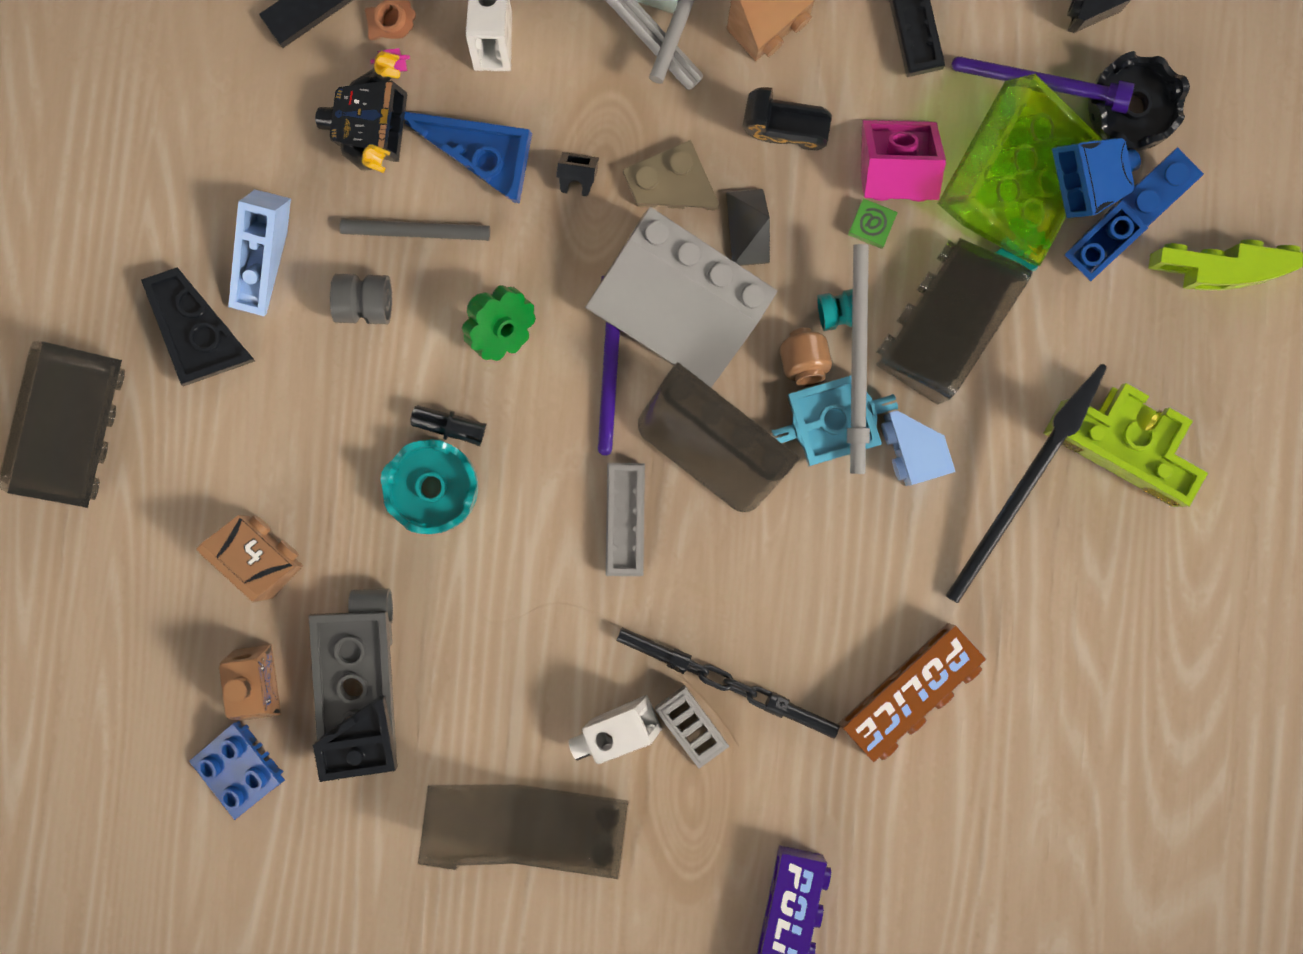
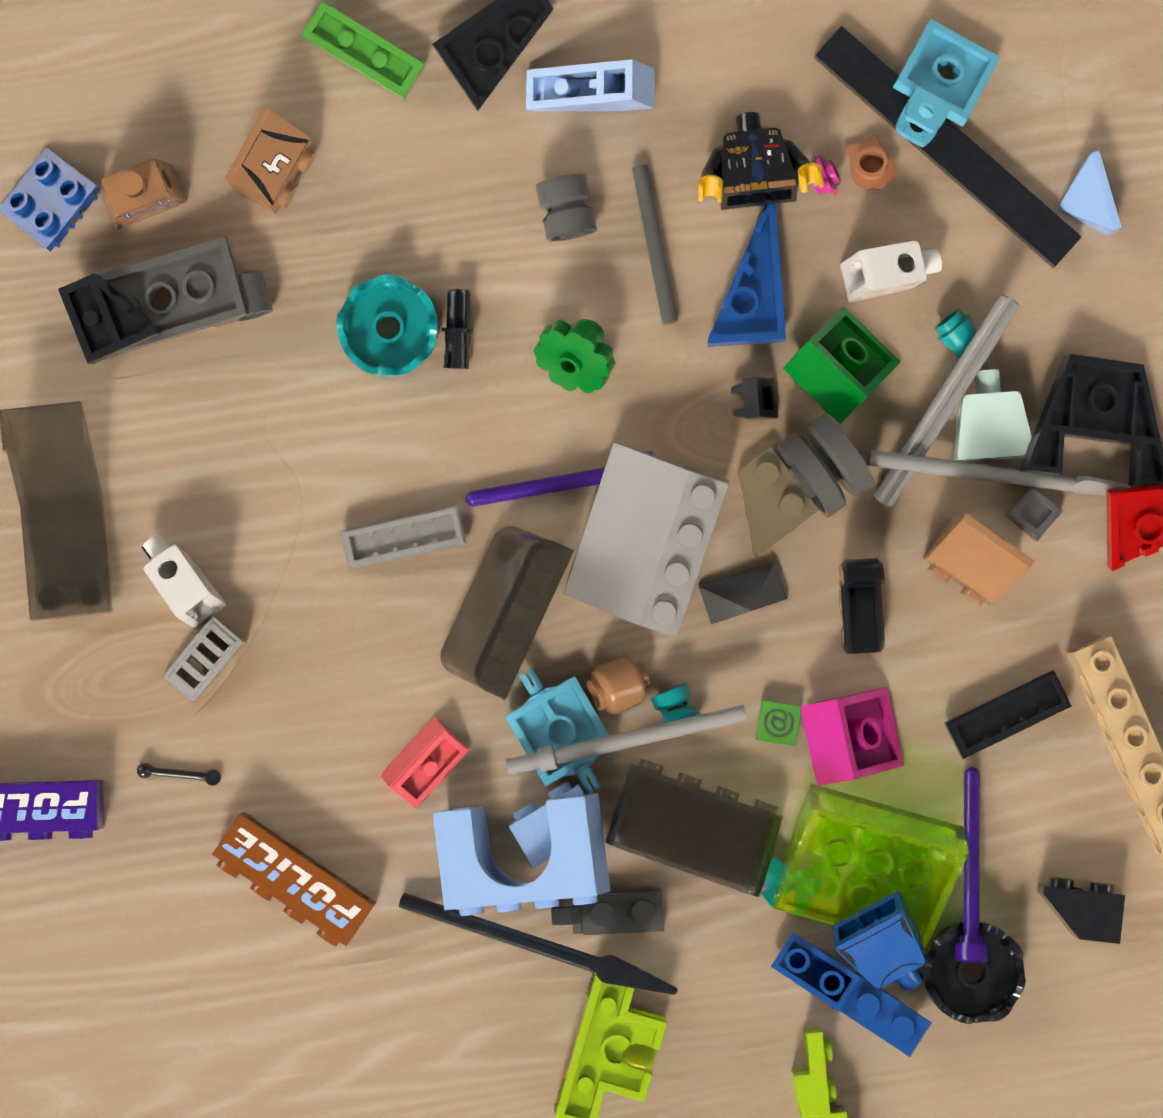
camera: 80 degrees right, 0 degrees up
black piece [616,627,840,739] -> none
none -> black hinge [137,763,221,786]
none -> bright green plate [301,1,425,100]
none -> coral slope [381,718,470,809]
none -> light blue arch [433,793,610,916]
none -> dark grey hinge [551,889,664,935]
none -> dark grey wheel [778,413,876,518]
none -> green slope [783,306,901,424]

